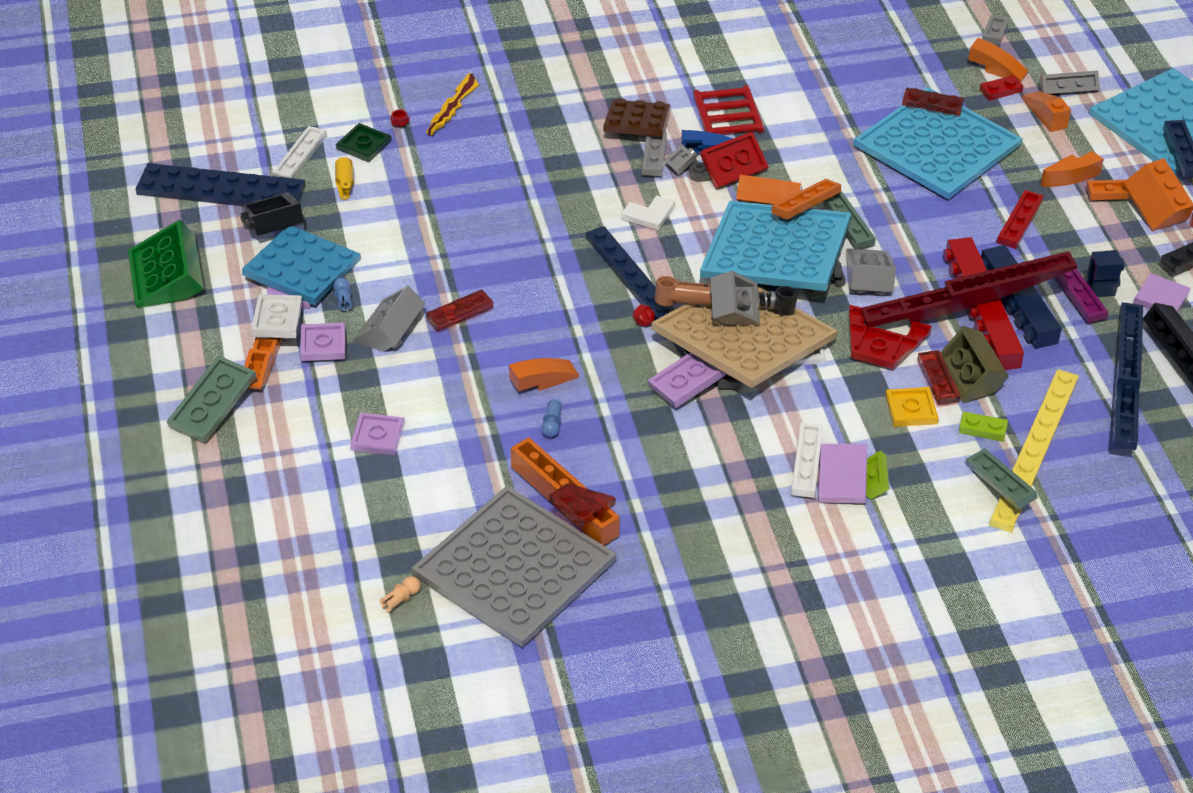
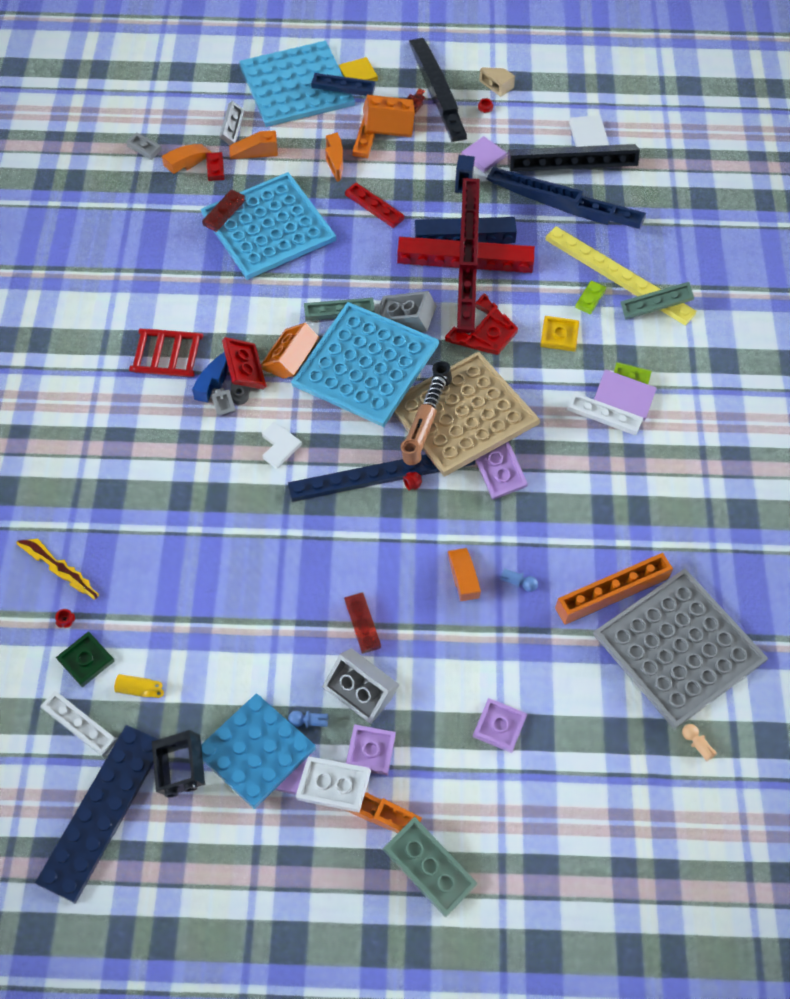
camera: 75 degrees left, 15 degrees up
green slope [128,219,204,308] -> none
clear red wing [549,483,616,528] -> none
reddish brown plate [603,98,670,137] -> none
light grey plate [642,132,667,176] -> none
light grey slope [710,271,760,325] -> none
orange plate [772,179,842,219] -> none
clear red plate [917,350,960,405] -> none
olive slope [937,326,1009,403] -> none
magenta plate [1055,269,1109,323] -> none

